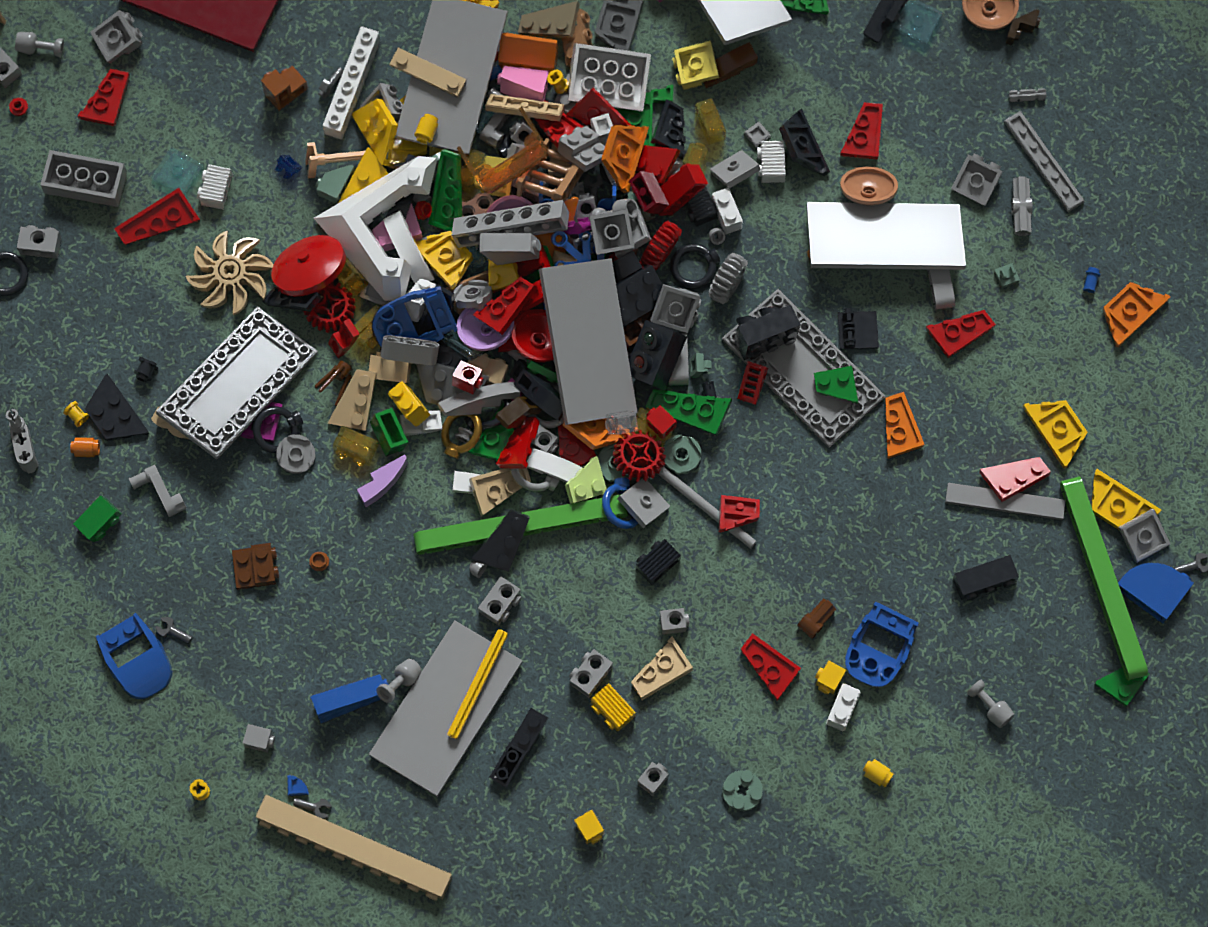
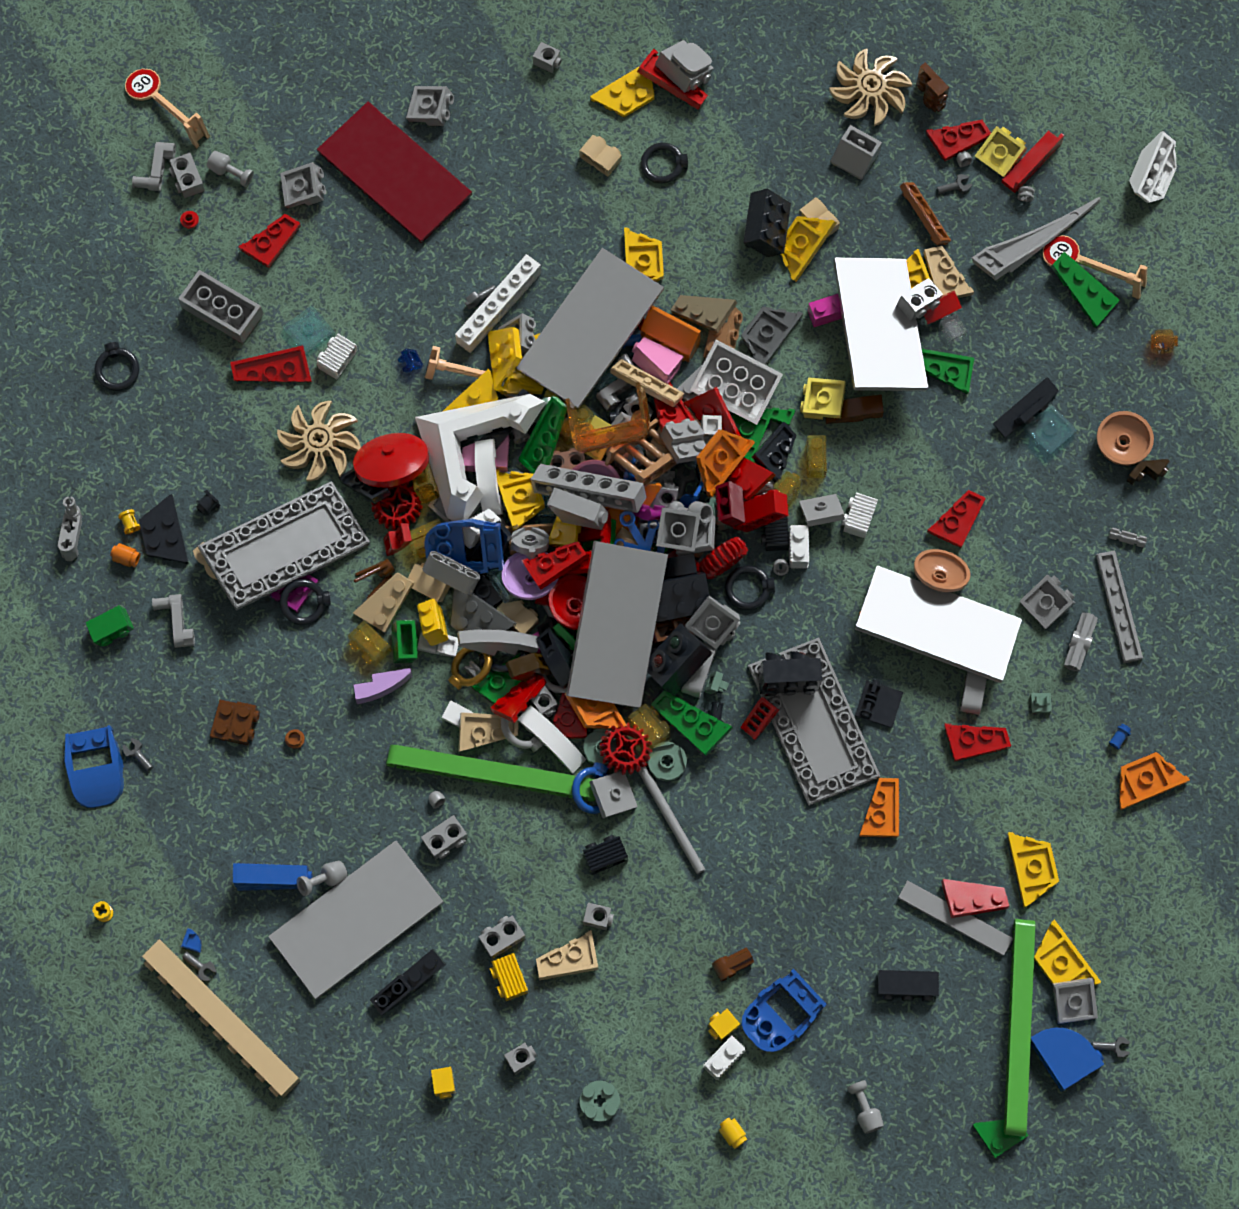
camera: 20 degrees right, 0 degrees up
light grey brick [17,225,62,259] -> none
light grey brick [243,724,275,753] -> none
dark orange brick [261,66,308,111] -> none
light grey tile [276,435,315,474] -> none
sand green slope [315,165,355,204] -> none
tan plate [390,48,467,97] -> none
yellow brick [414,114,439,144] -> none
red plate [414,201,432,220] -> none
yellow axle [447,629,508,739] -> none
brick [452,361,484,394] -> none
black wing [471,510,530,572] -> none
yellow bush [547,70,569,94] -> none
yellowish green wing [565,456,606,504] -> none
clear brick [605,411,638,435] -> none
red brick [646,405,677,440] -> none
light grey gear [709,253,748,304] -> none
red wing [719,495,760,532] -> none
red wing [740,633,801,701] -> none
light grey tile [744,122,771,148] -> none
black wing [779,109,830,176] -> none
green wing [814,366,859,404] -> none

